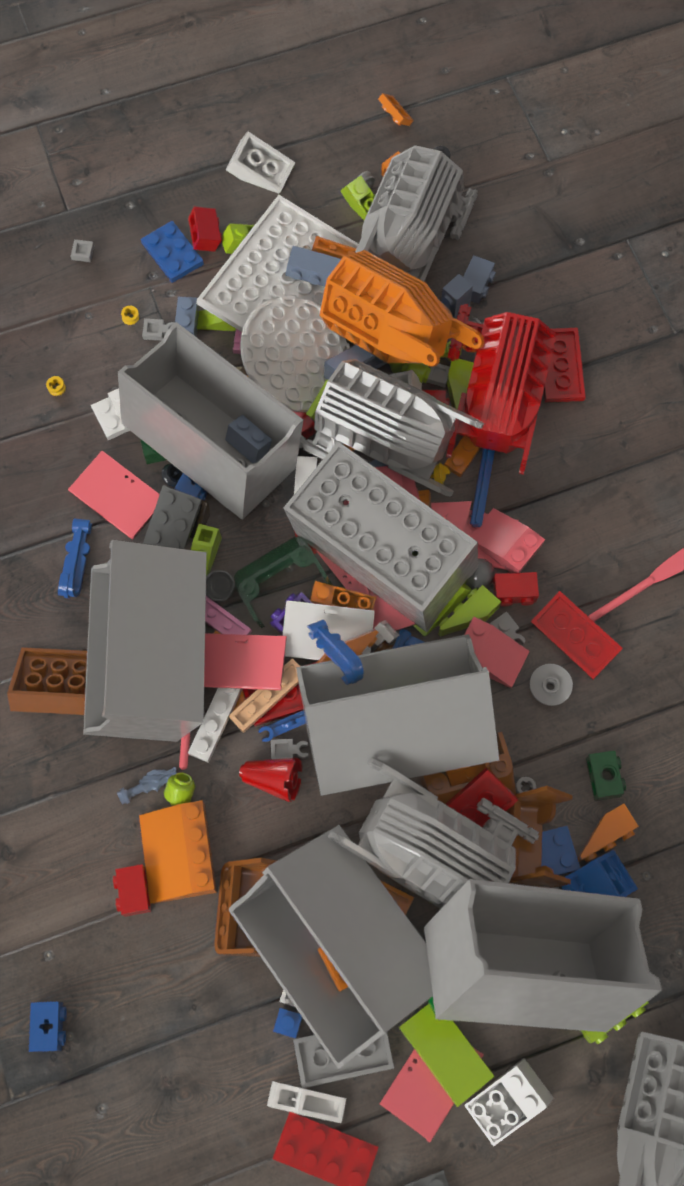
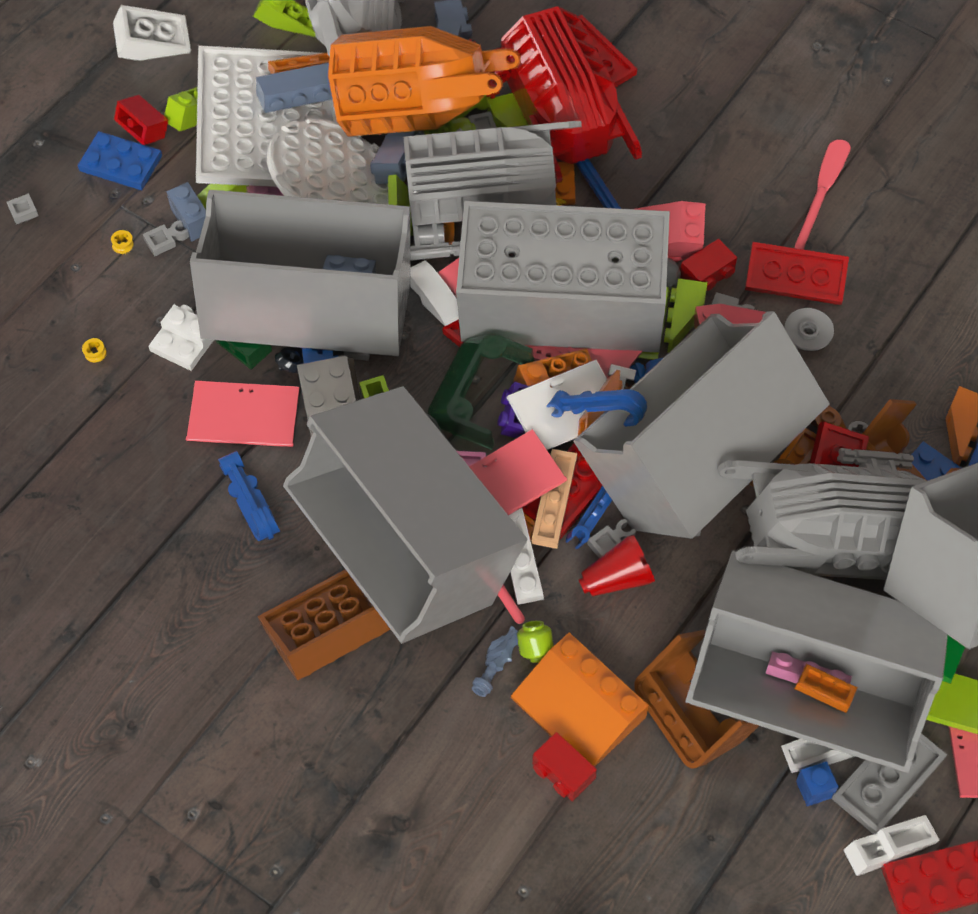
camera: 35 degrees left, 10 degrees down
dark green brick [586,751,626,801] -> none

